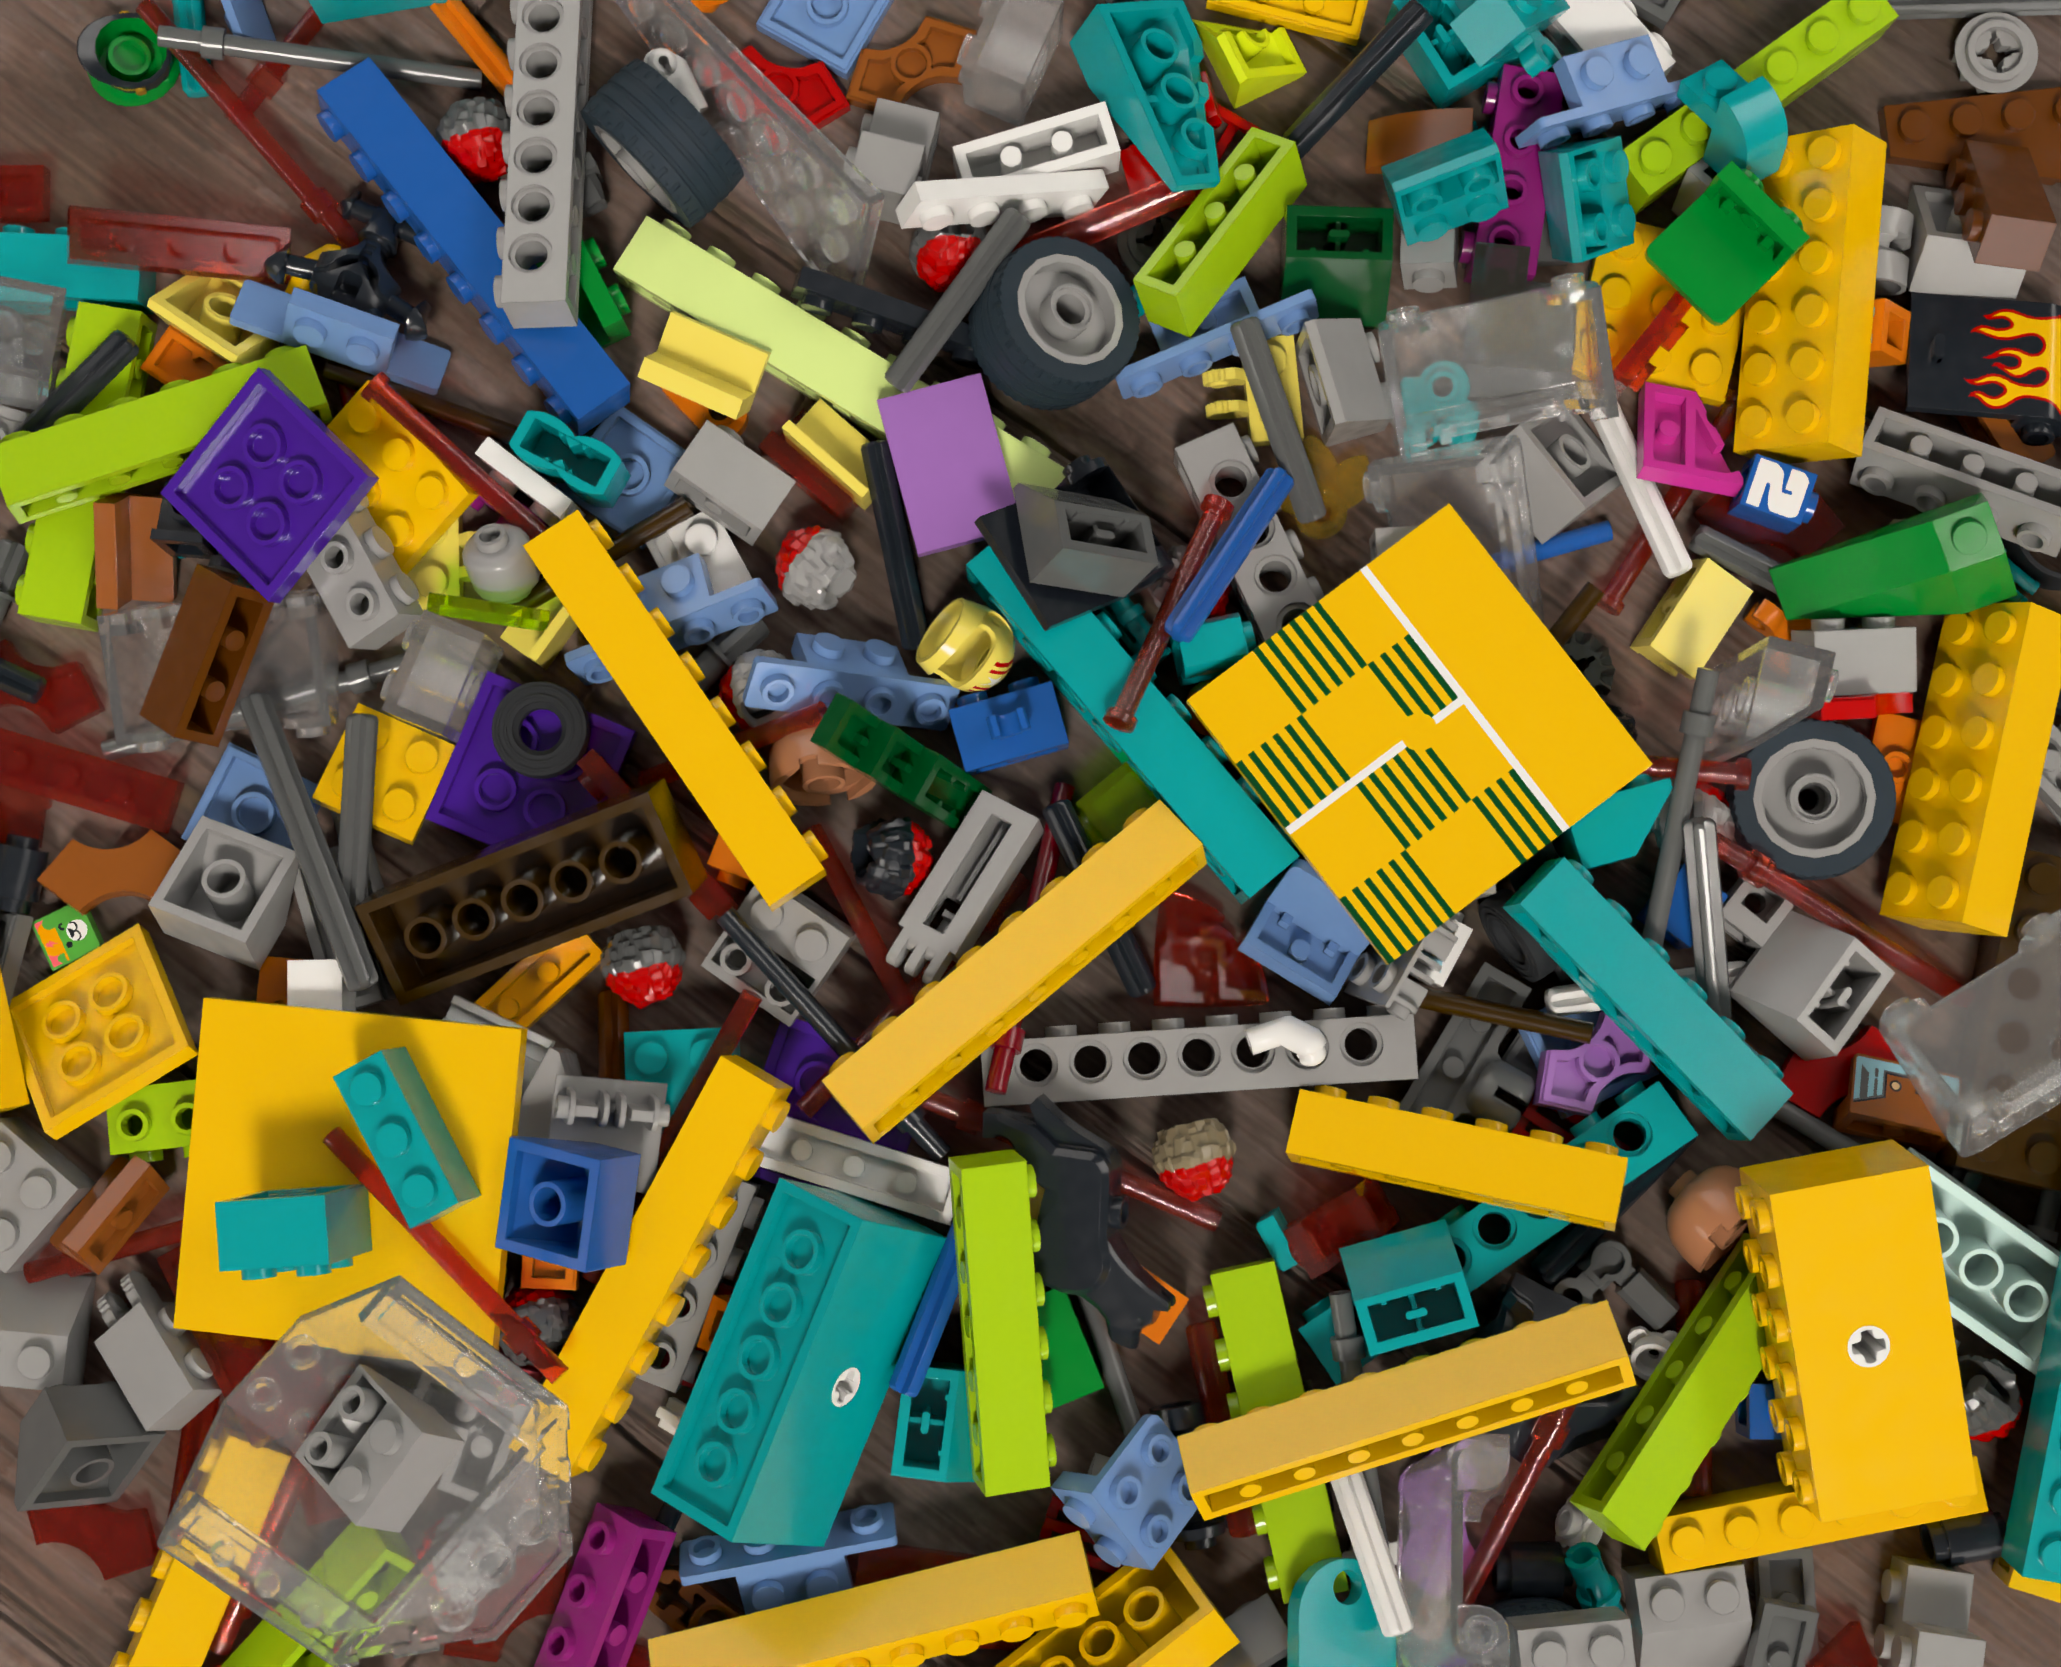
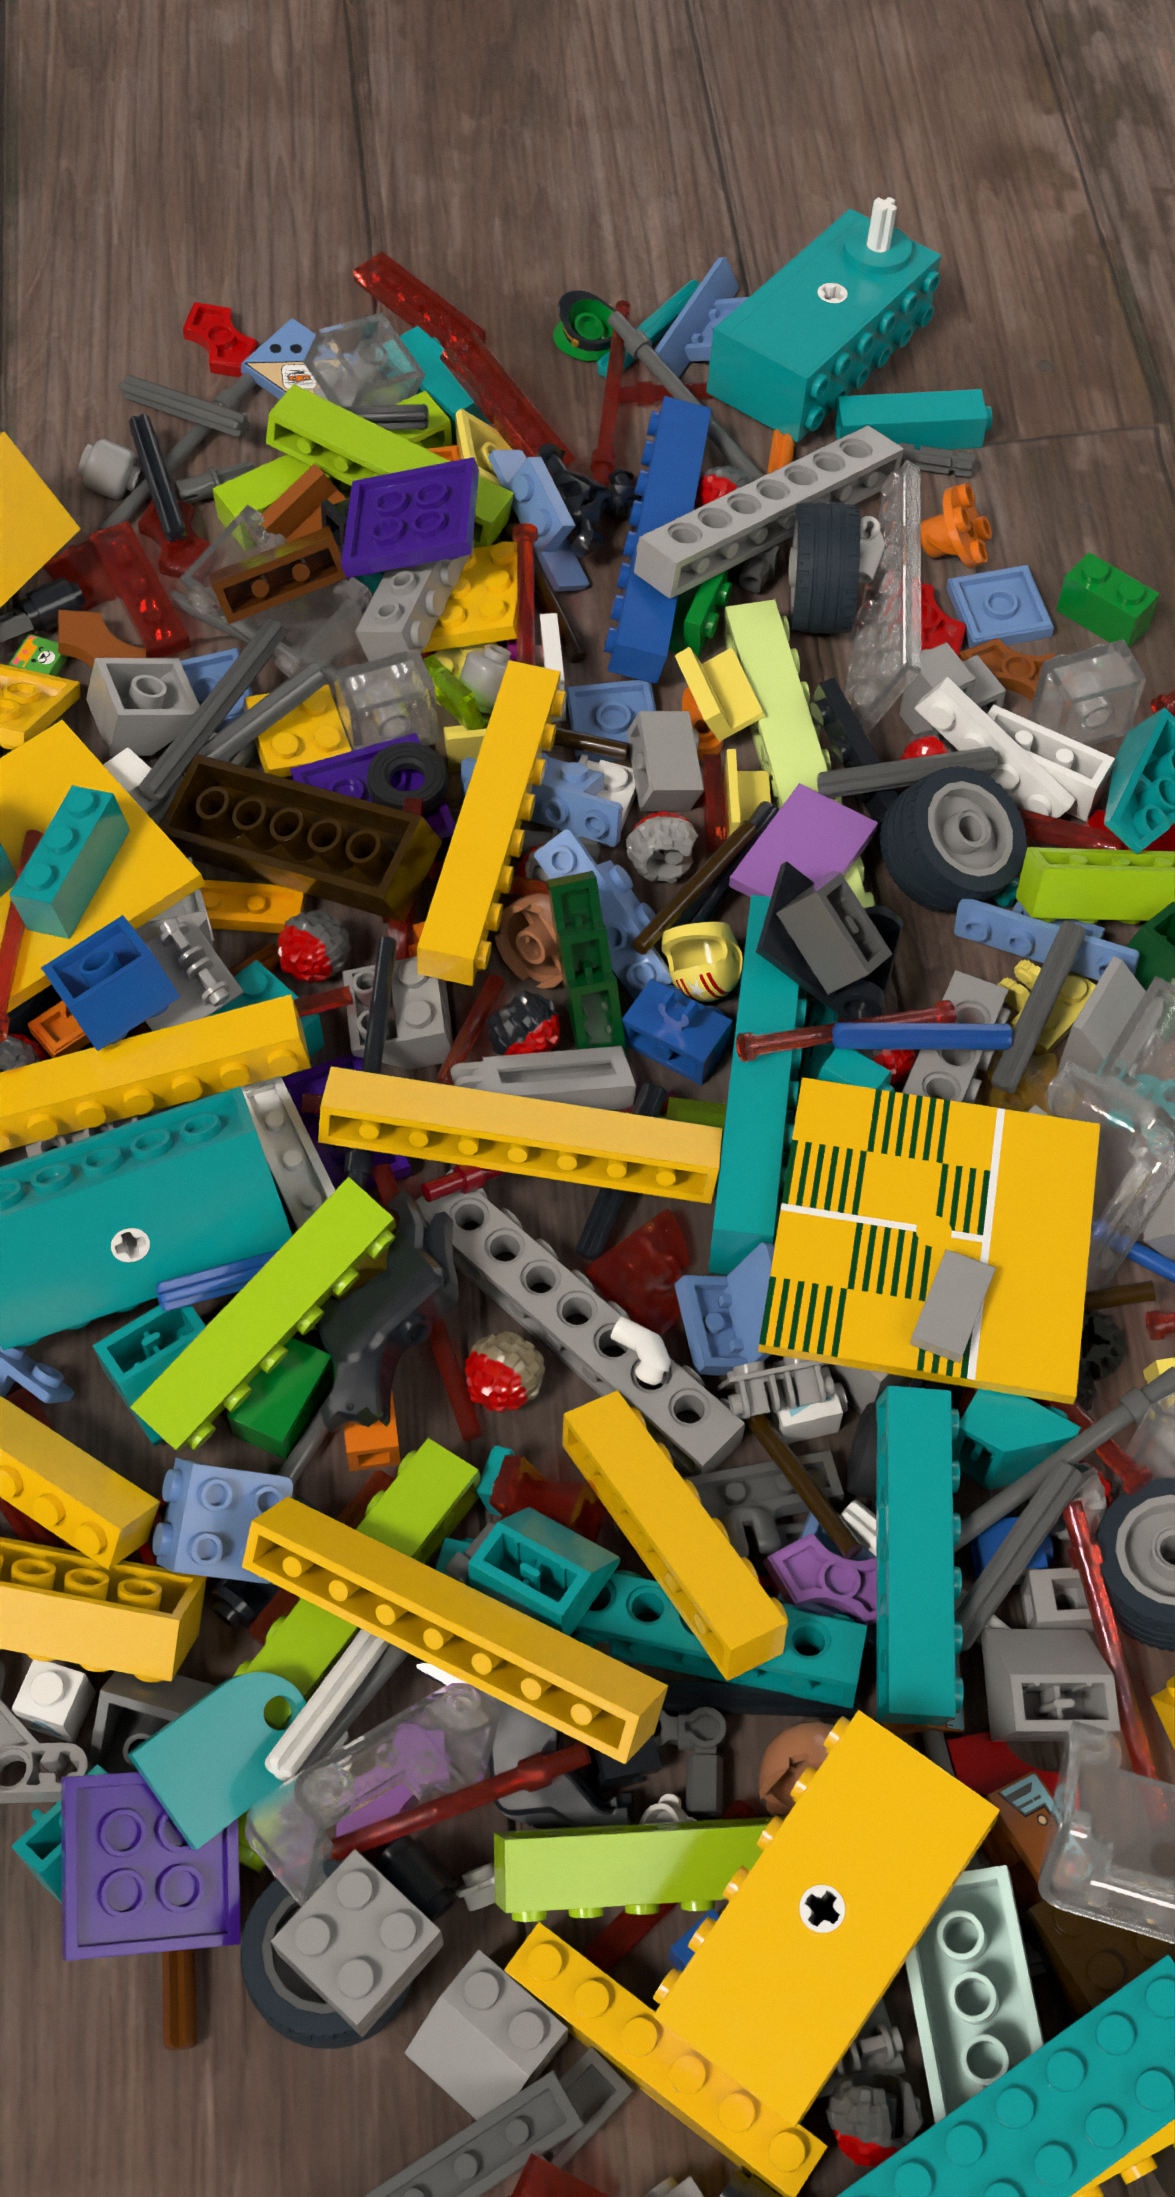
camera: 50 degrees right, 25 degrees down
teal brick [509,410,631,508] -> none
teal pin [1565,1542,1632,1628] -> none
none -> dark brown bar [631,821,758,955]
none -> light grey tile [910,1249,996,1363]

